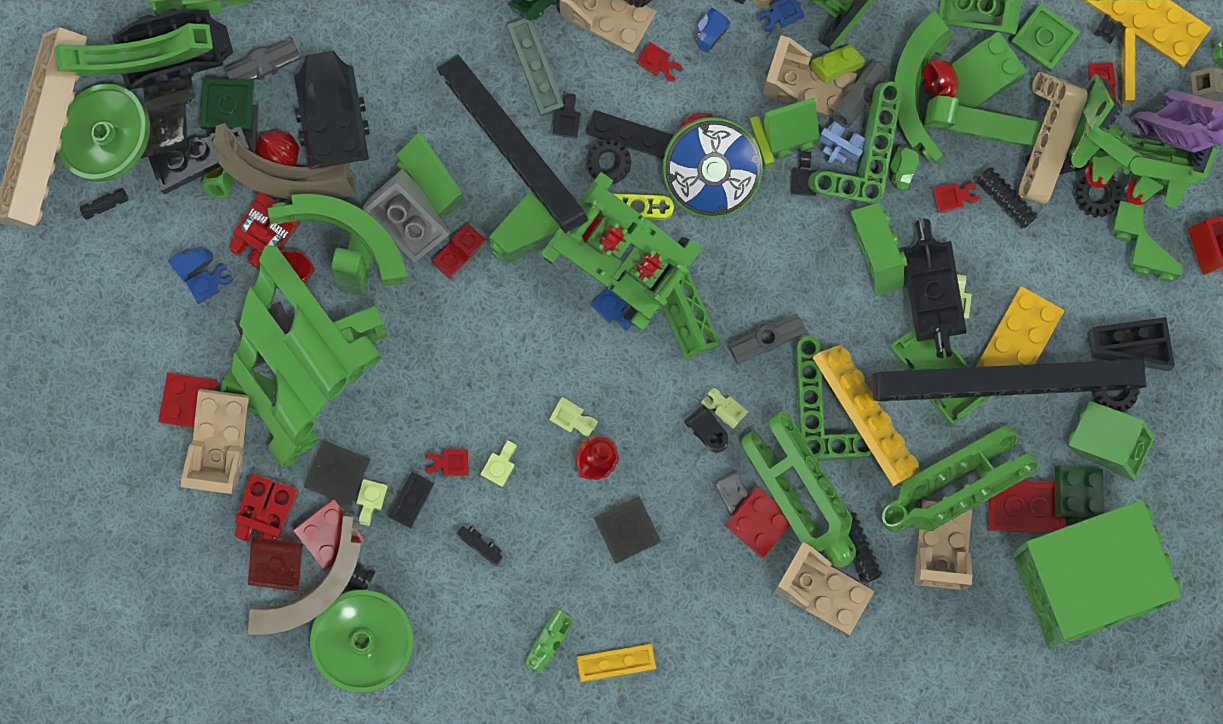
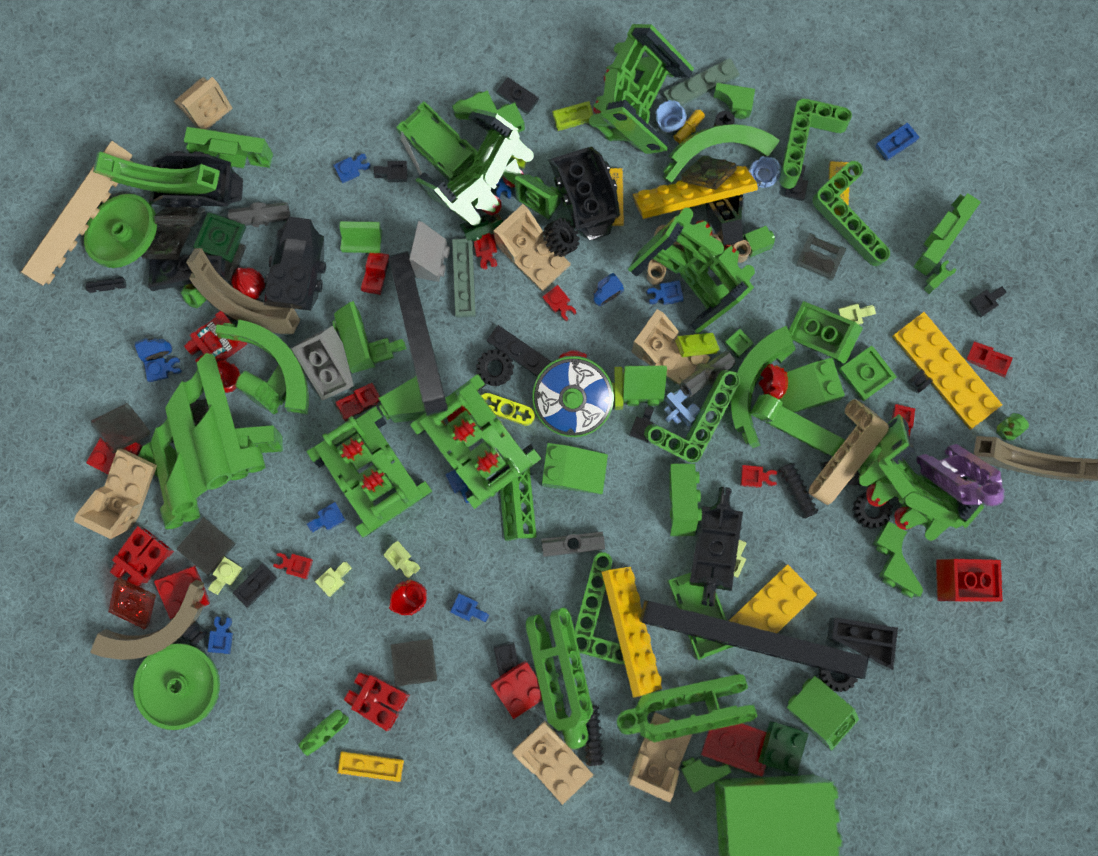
camera: 25 degrees right, 0 degrees up
black plate [456,526,503,567] -> none
black plate [553,93,581,139] -> none
black piece [684,405,728,453] -> none
yellowish green plate [701,388,749,429] -> none
bright green rock [890,146,921,191] -> none
yellow tile [1122,28,1135,106] -> none
none -> clear smoke plate [91,403,150,454]
none -> blue plate [208,617,233,654]
none -> bright green container [306,406,433,538]
none -> blue plate [307,502,345,533]
none -> bright green panel [339,221,382,253]
none -> red hips [344,673,410,731]
none -> red slope [361,253,389,295]
none -> bright green plate [368,338,407,364]
none -> light grey slope [409,221,450,282]
none -> blue plate [450,593,489,622]
none -> red plate [474,233,497,270]
none -> bright green slope [542,443,608,495]
none -> bright green arch [680,757,731,793]
none -> bright green plate [724,329,753,358]

